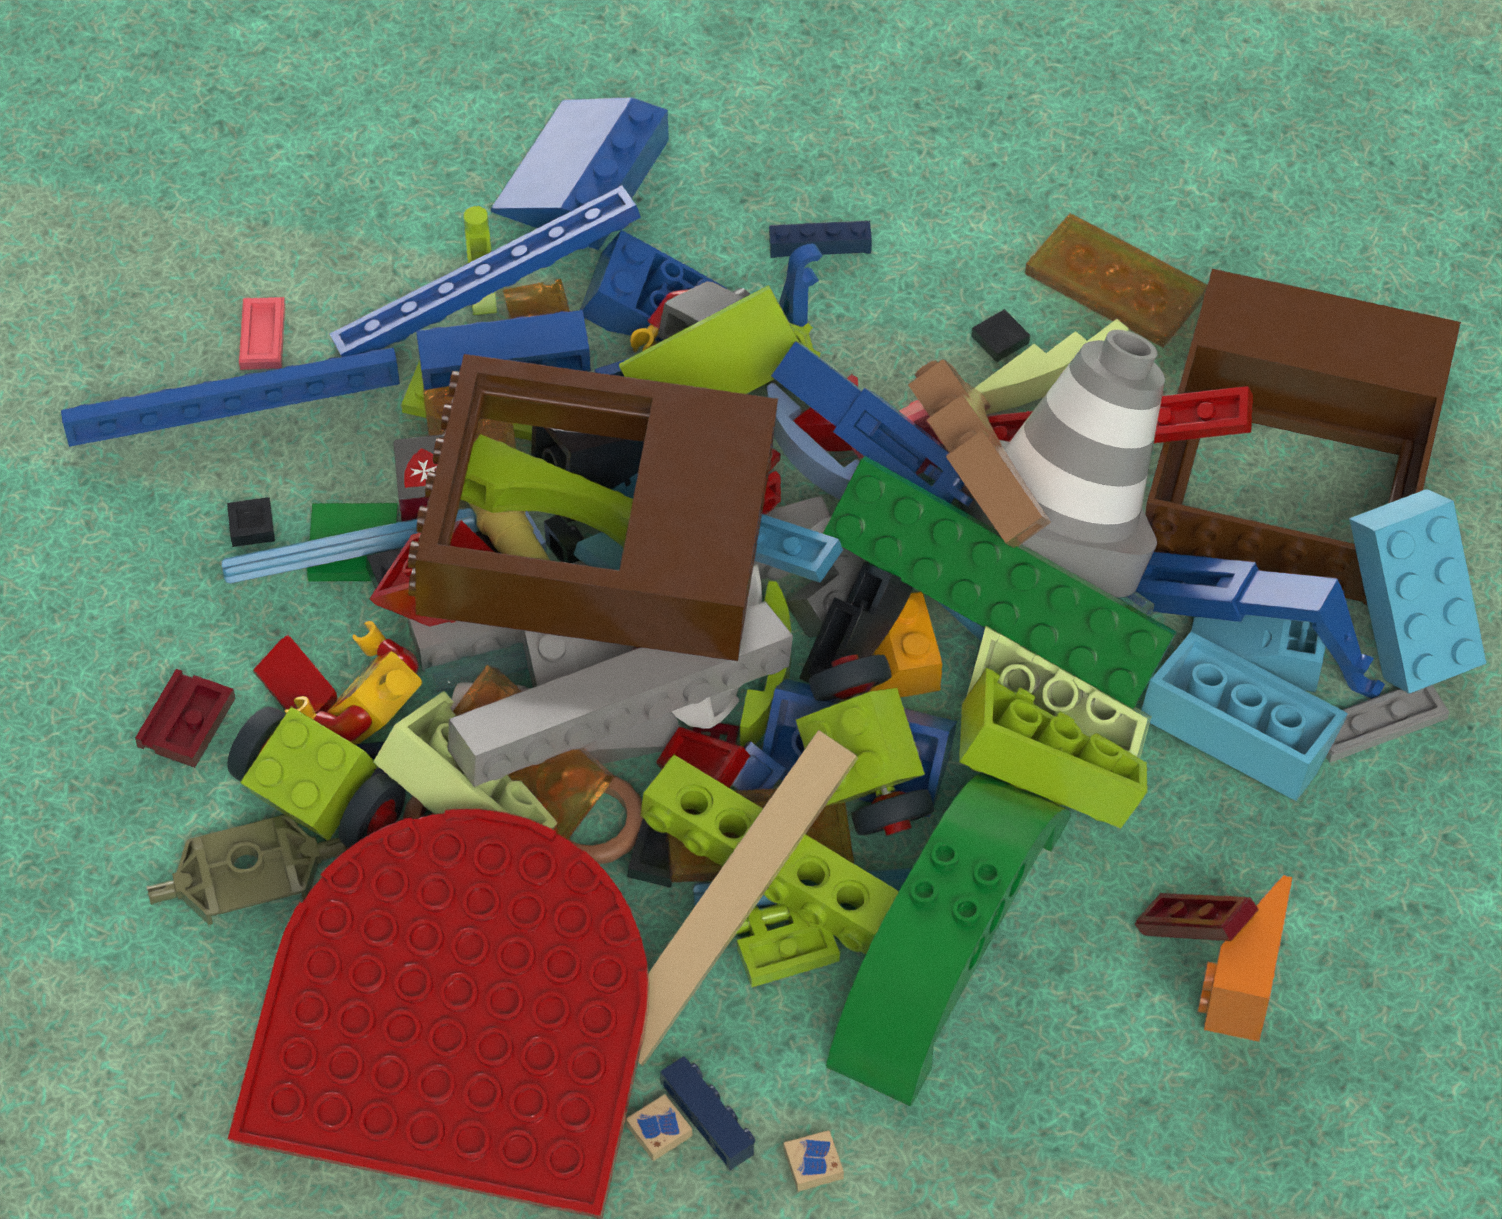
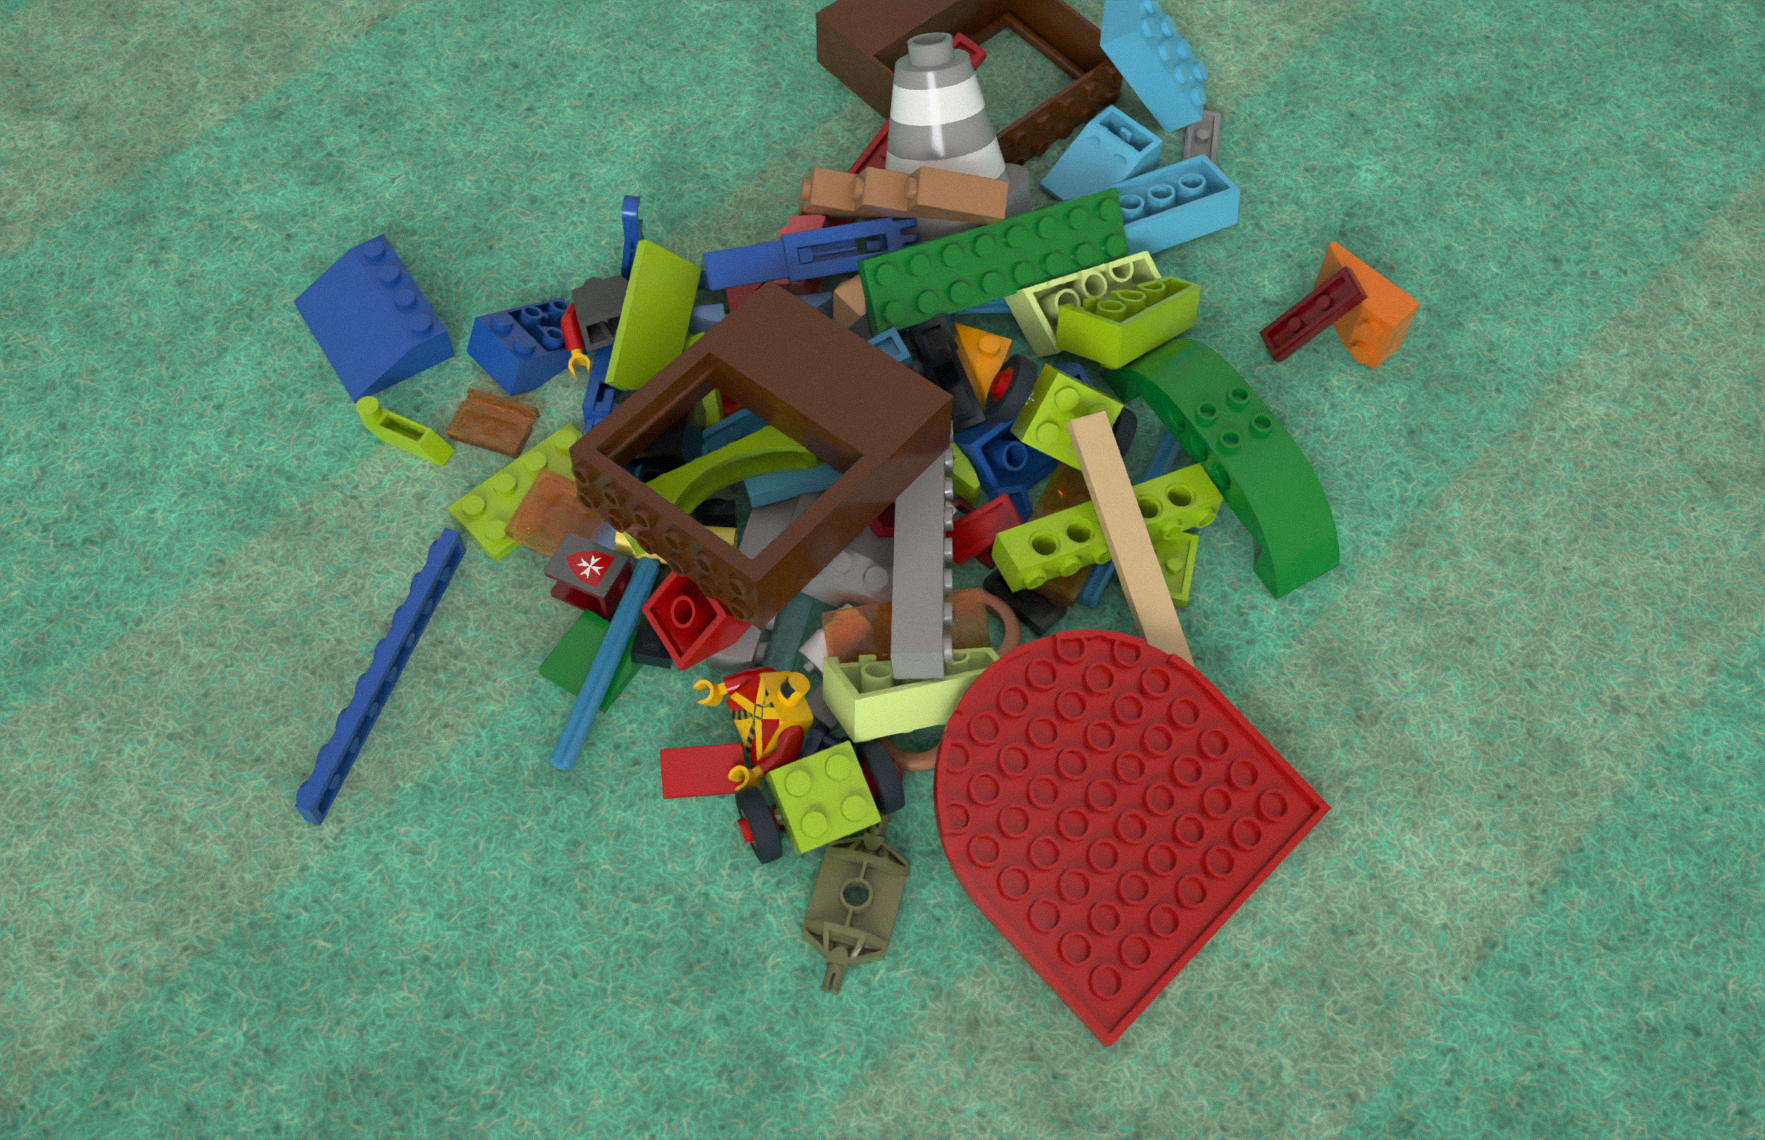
camera: 60 degrees left, 5 degrees up
dark red plate [135,669,236,768] -> none
black plate [227,497,275,547] -> none
coral tile [239,297,286,370] -> none
blue plate [330,186,641,357] -> none
blue brick [416,310,591,396] -> none
tan tile [626,1094,693,1161] -> none
dark blue piece [660,1056,756,1170] -> none
dark blue piece [769,220,872,258] -> none
tan tile [783,1130,844,1191] -> none
black tile [972,309,1030,362] -> none
yellowish green slope [975,319,1129,415] -> none
clear orange plate [1025,213,1207,348] -> none
blue hinge [1124,552,1385,699] -> none

